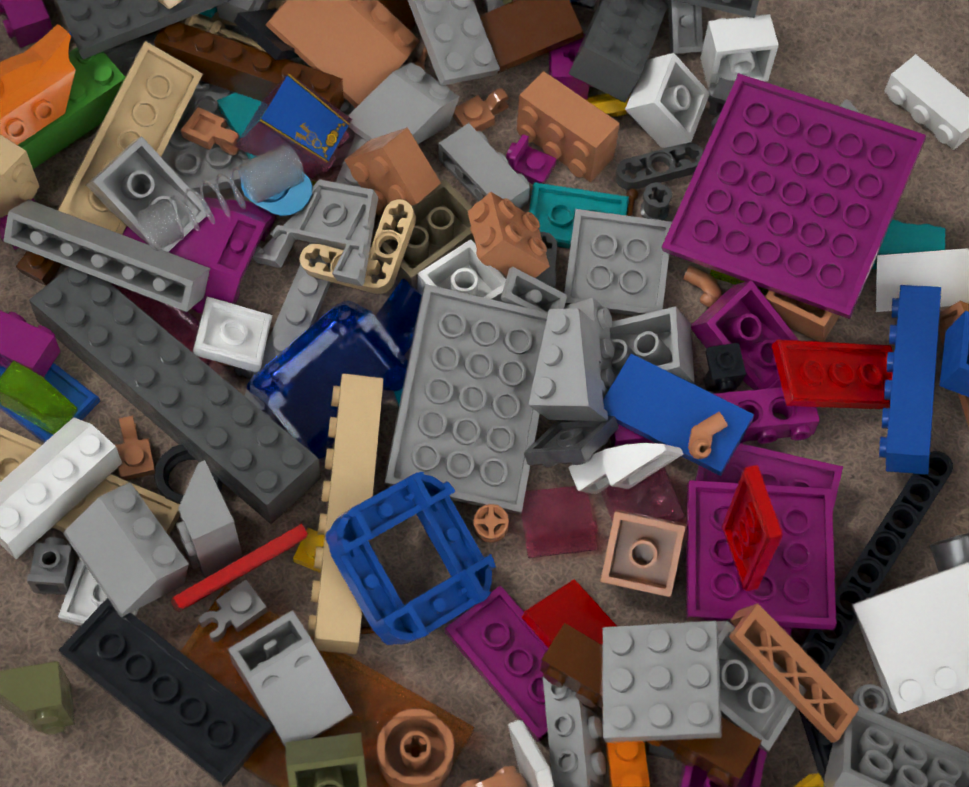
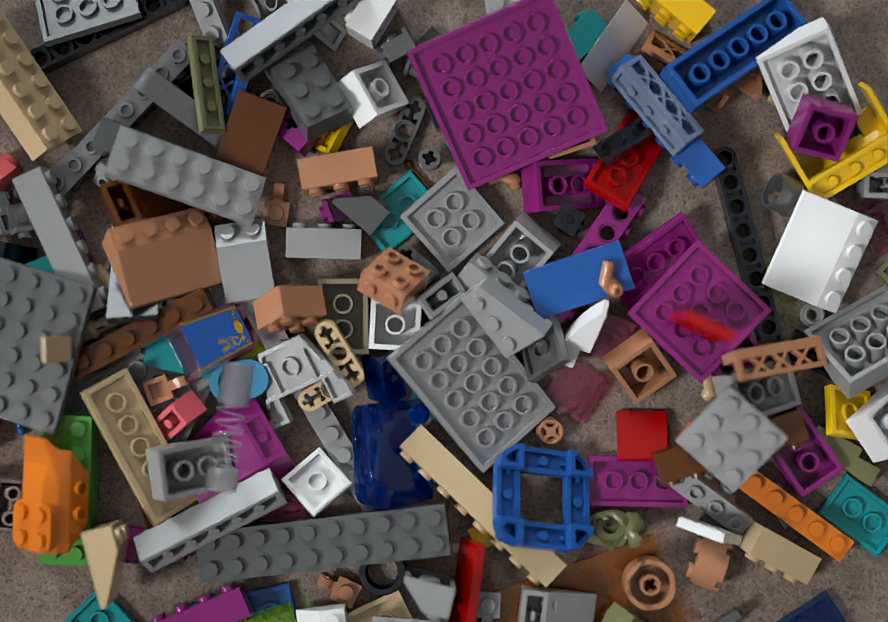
camera: 50 degrees left, 25 degrees up
none -> coral slope [155,390,207,442]
none -> dark grey slope [331,195,390,235]
none -> olive piece [587,510,646,553]
none -> black hinge [592,118,654,167]
none -> sand blue fence [610,54,704,157]

